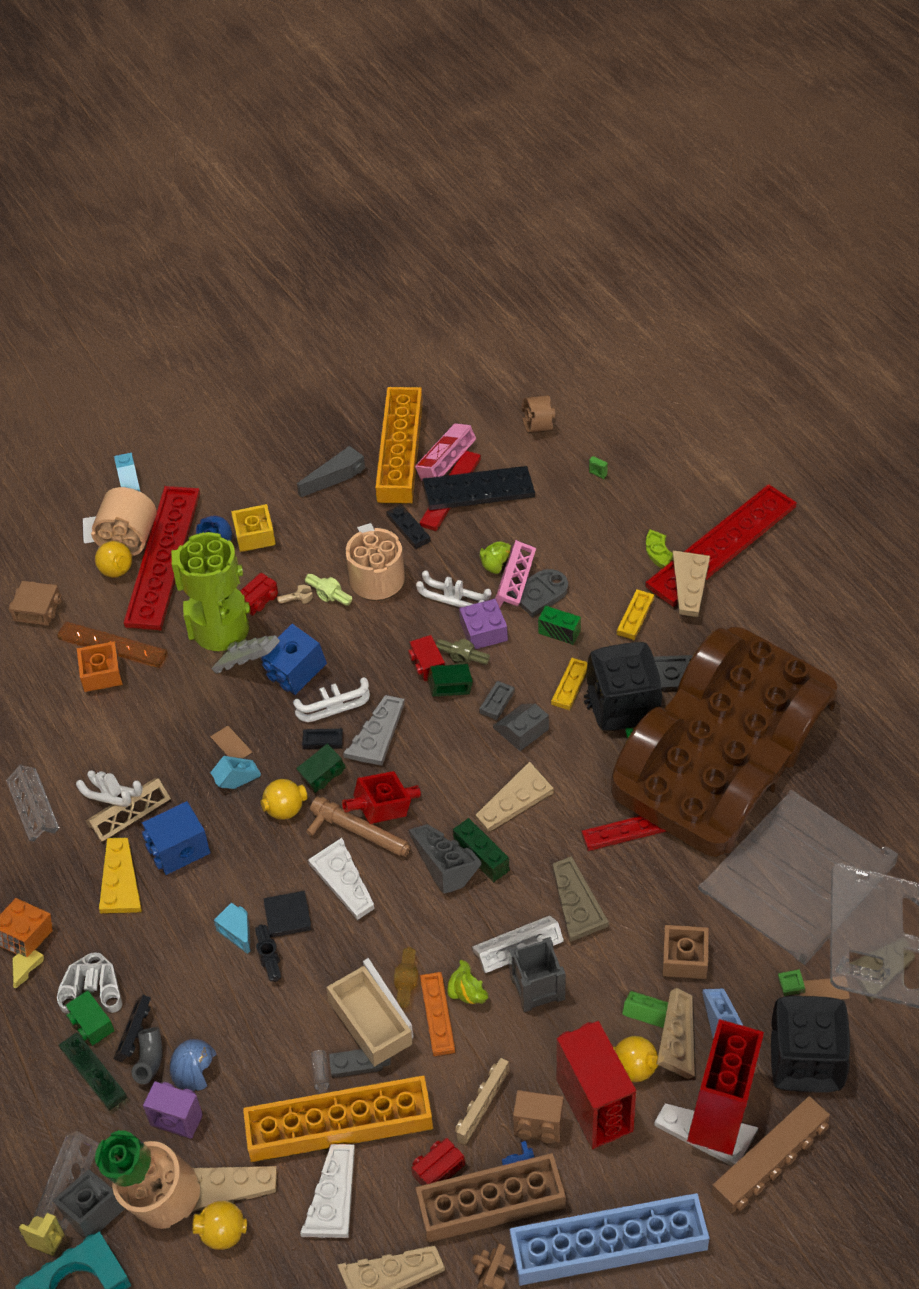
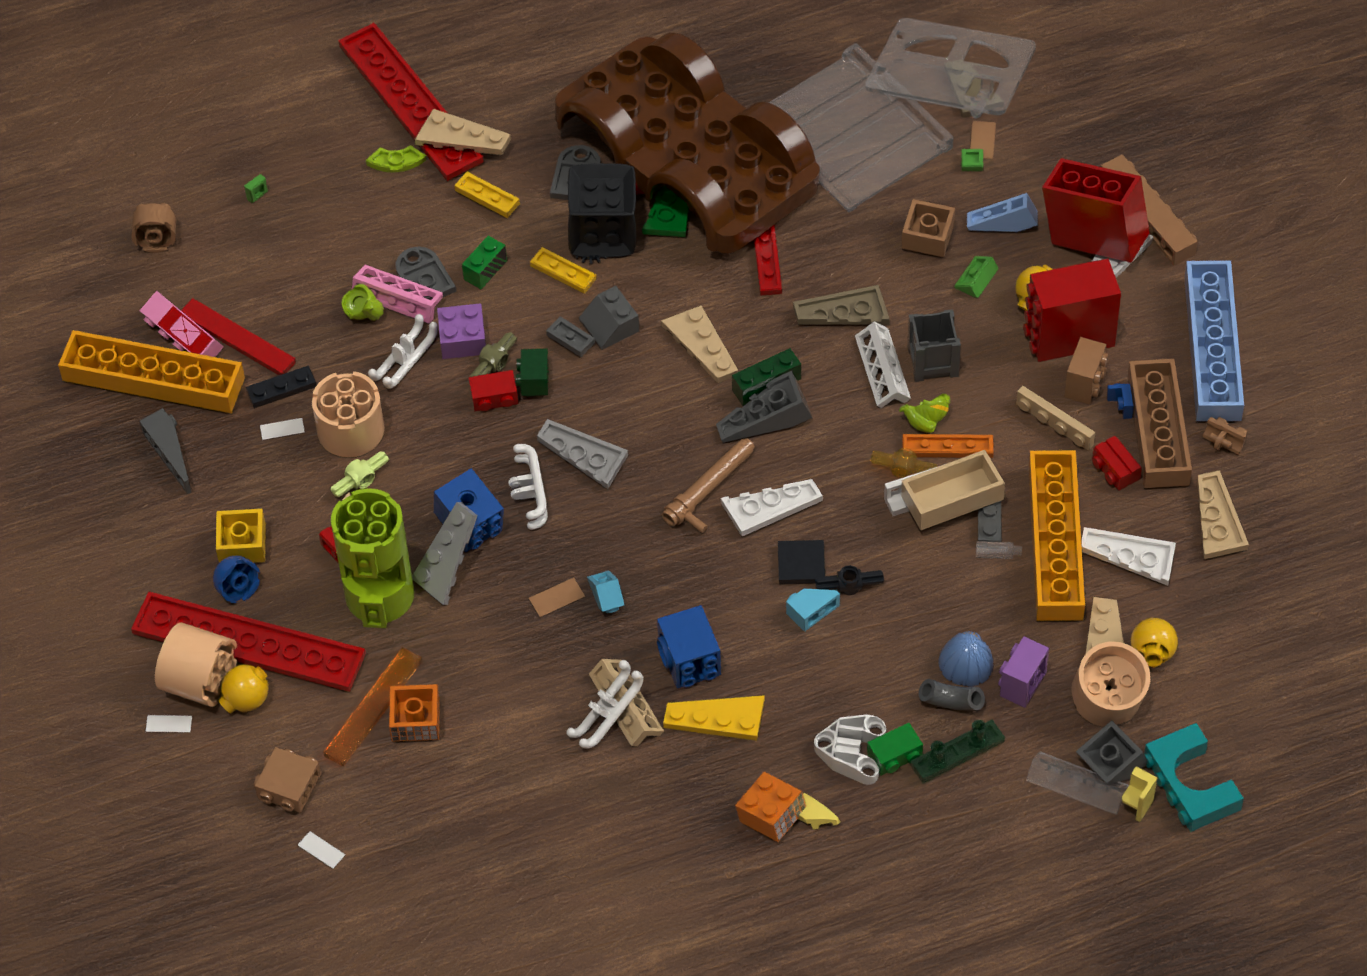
camera: 80 degrees left, 5 degrees up
clear fence [6,765,59,841] -> none
green brick [95,1130,151,1187] -> none
black plate [113,994,151,1062] -> none
medium azure slope [114,452,140,492] -> none
yellow brick [260,779,307,820] -> none
dark green brick [296,743,346,793] -> none
black tile [302,728,343,749] -> none
red brick [342,771,421,824] -> none
black plate [422,466,535,510] -> none
tan wing [657,988,695,1079] -> none
black piece [771,996,850,1092] -> none

